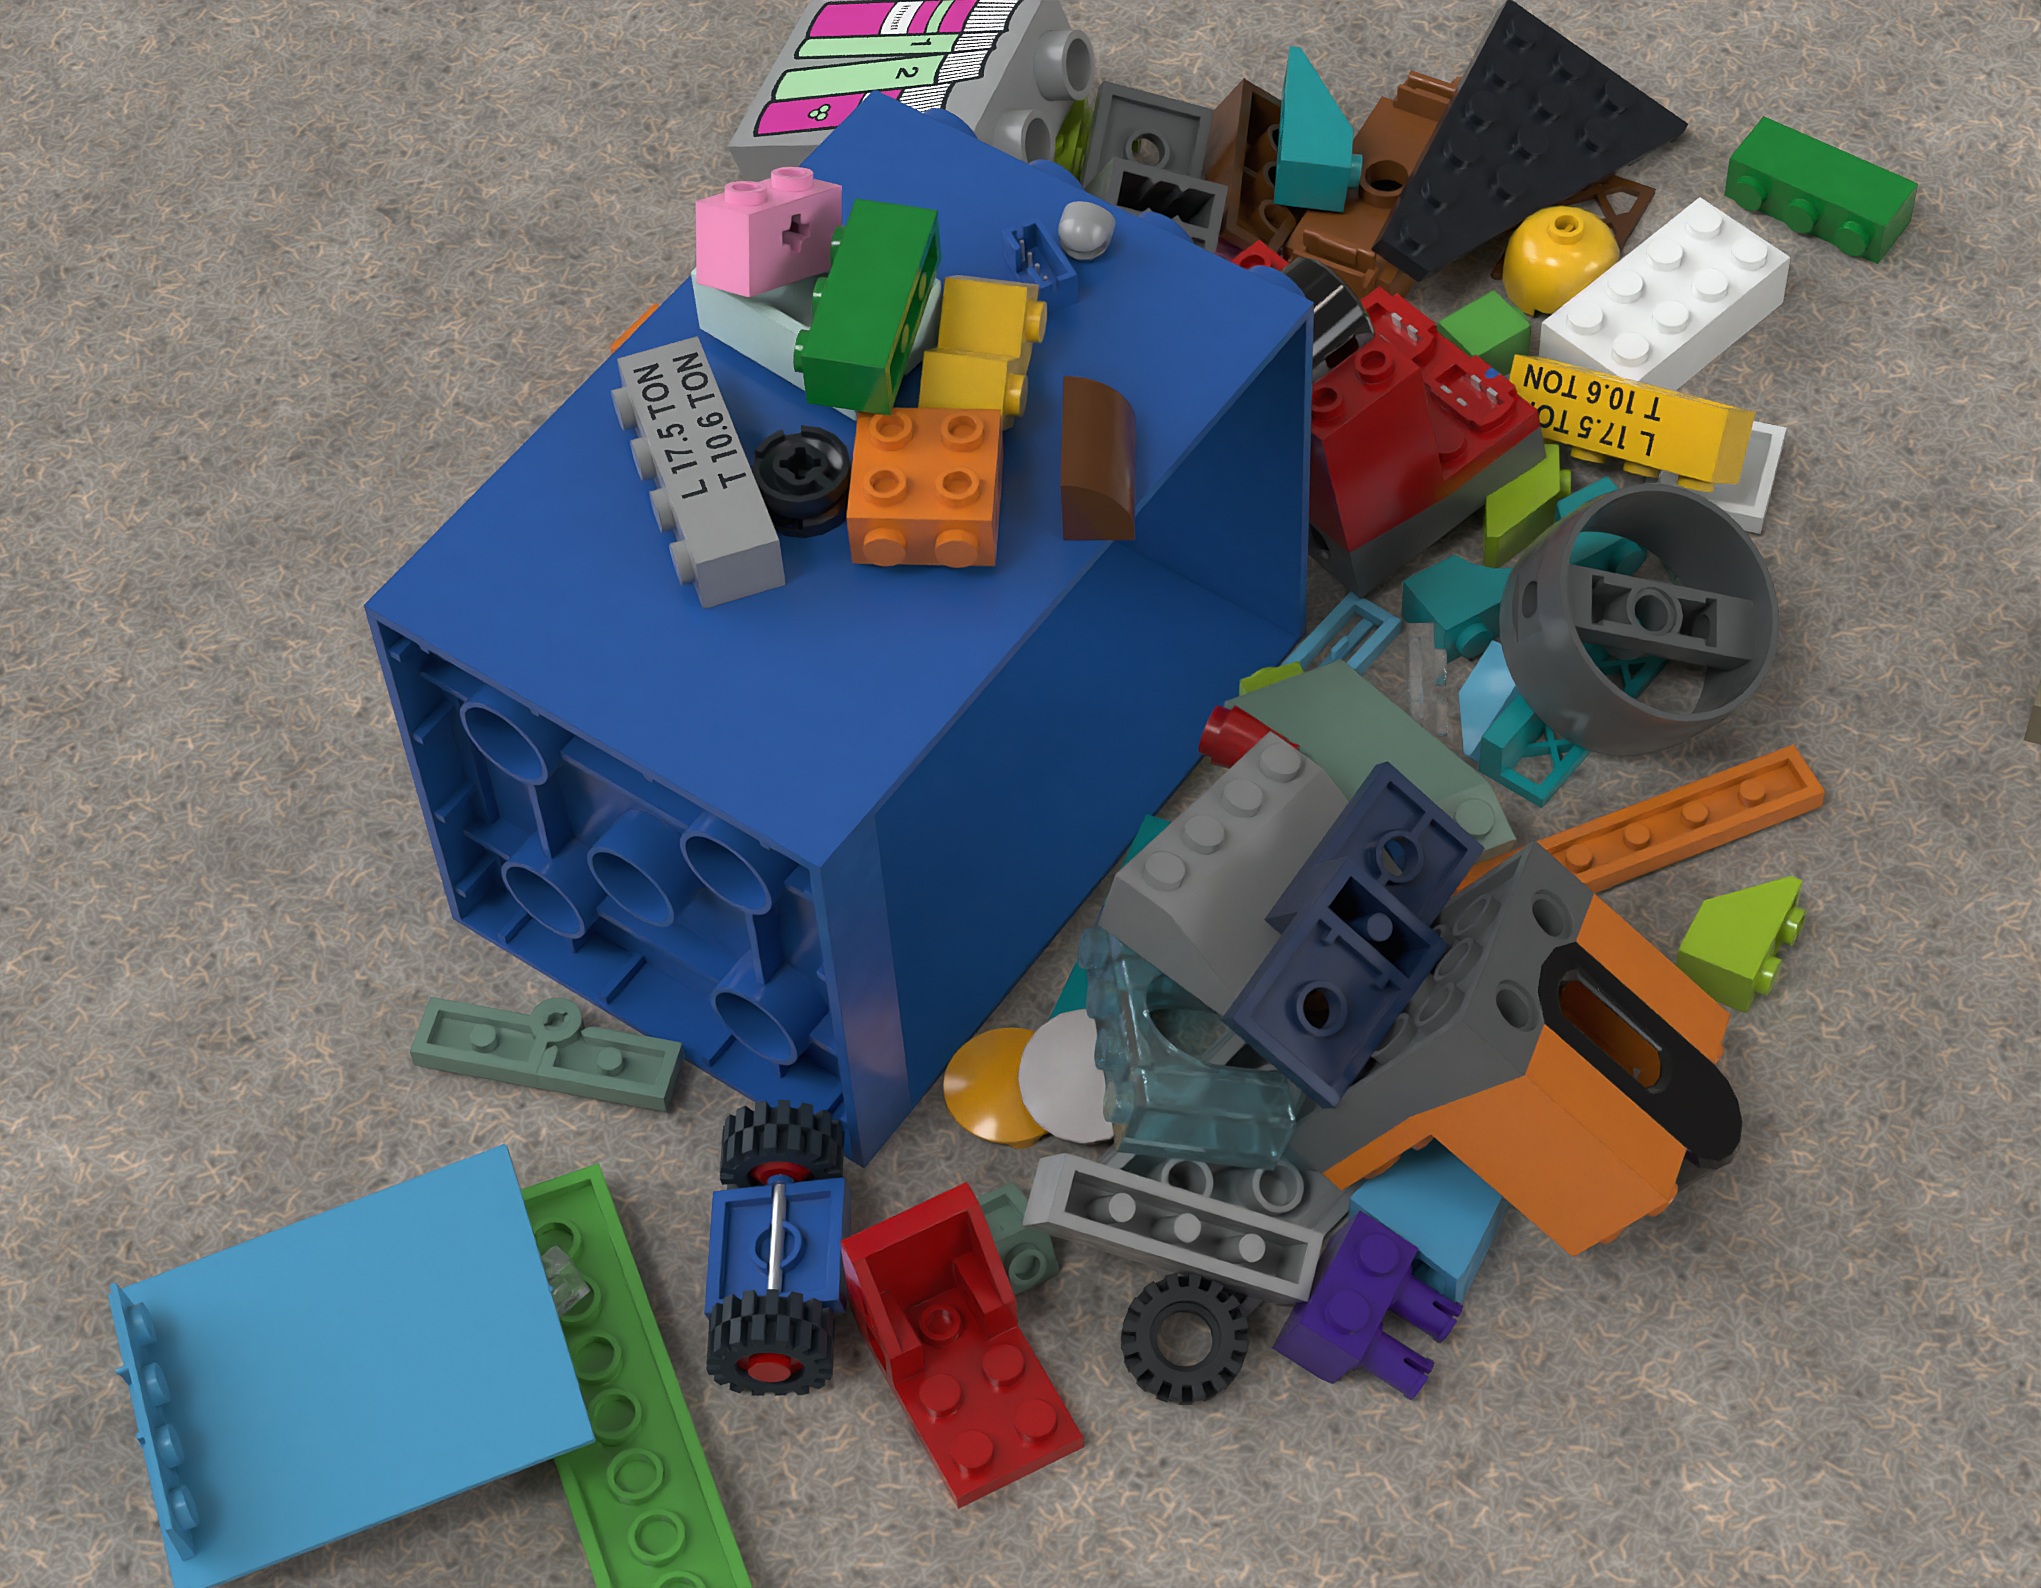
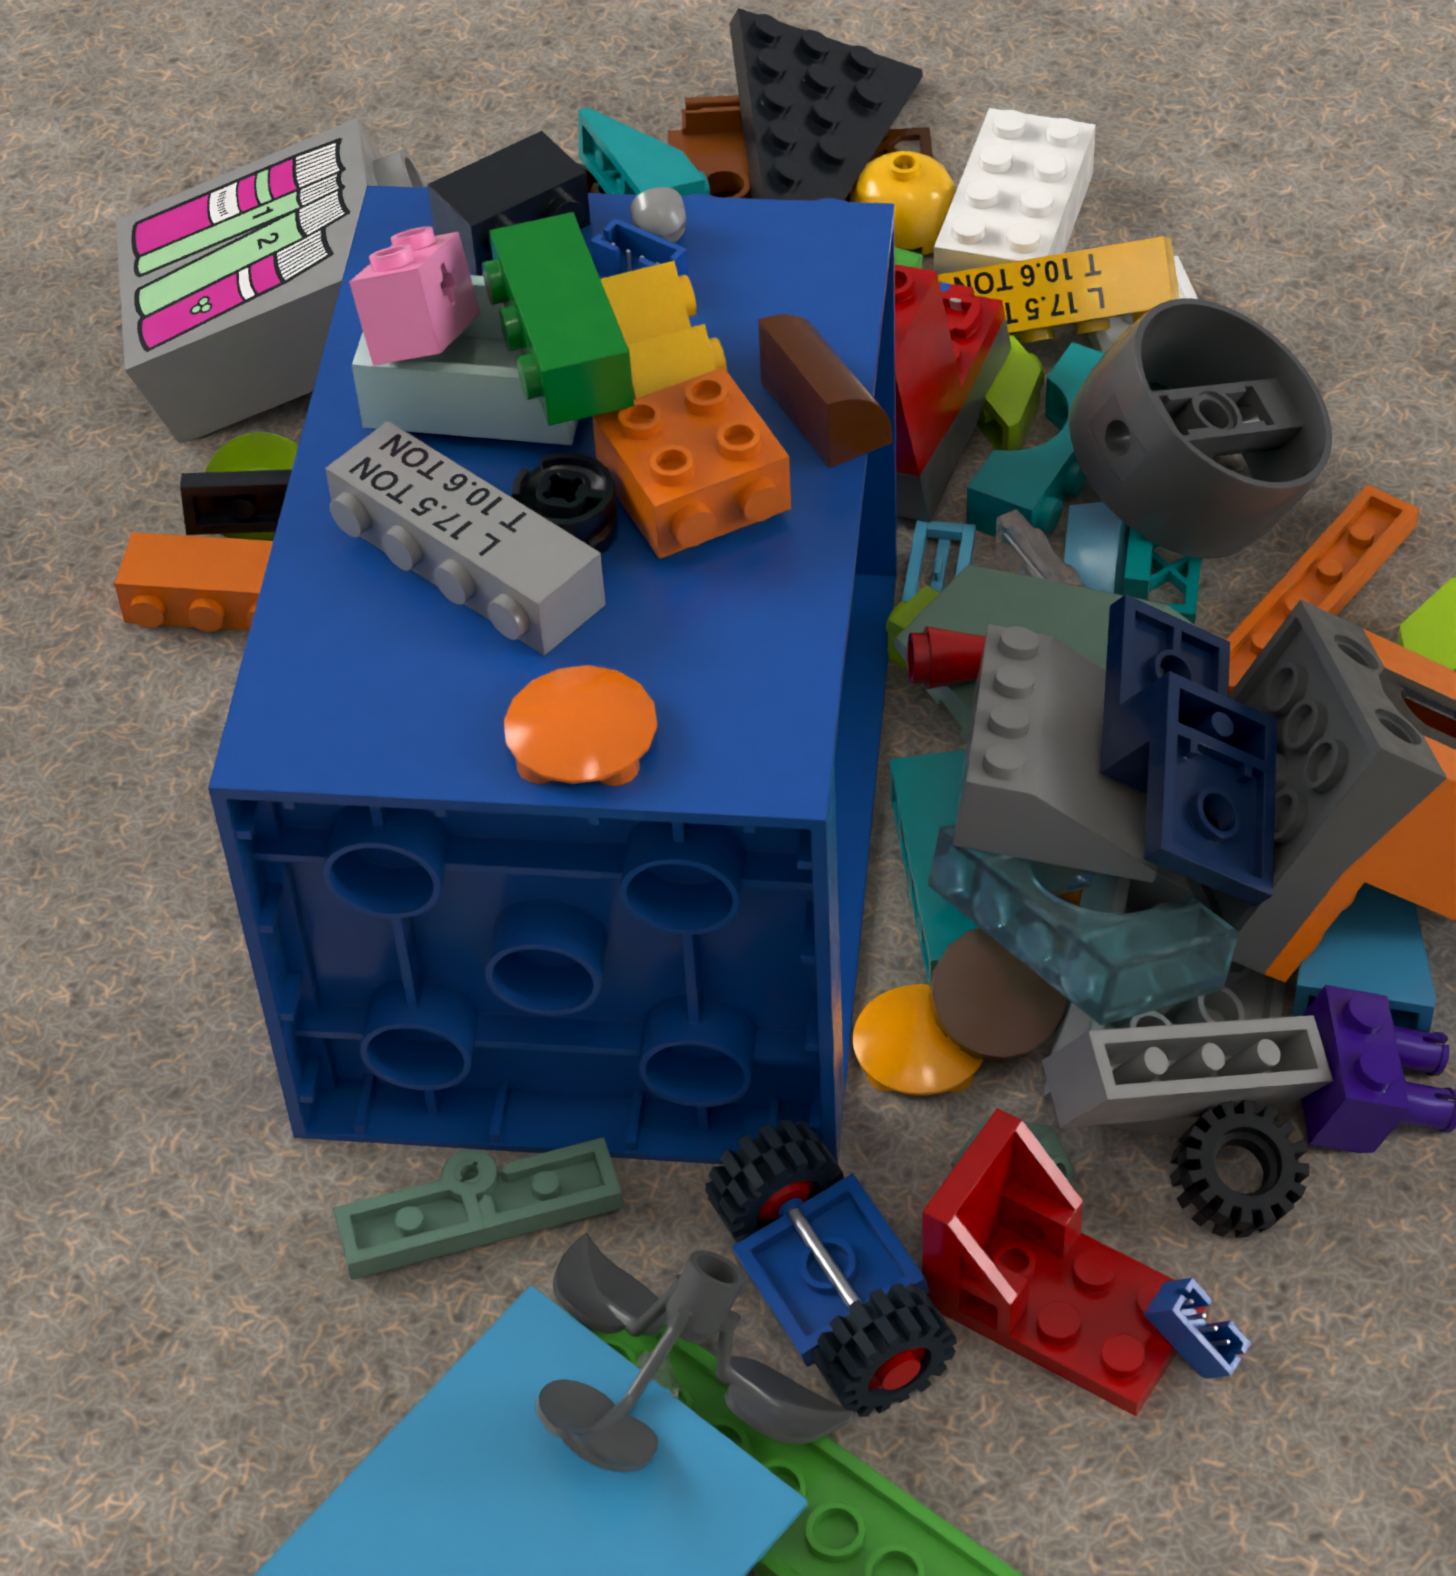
camera: 30 degrees left, 5 degrees down
green brick [1724,116,1918,264] -> none
none -> black brick [428,131,591,276]
none -> orange dish [504,665,658,786]
none -> dark grey plant [535,1233,854,1473]
none -> blue piece [1144,1278,1251,1379]

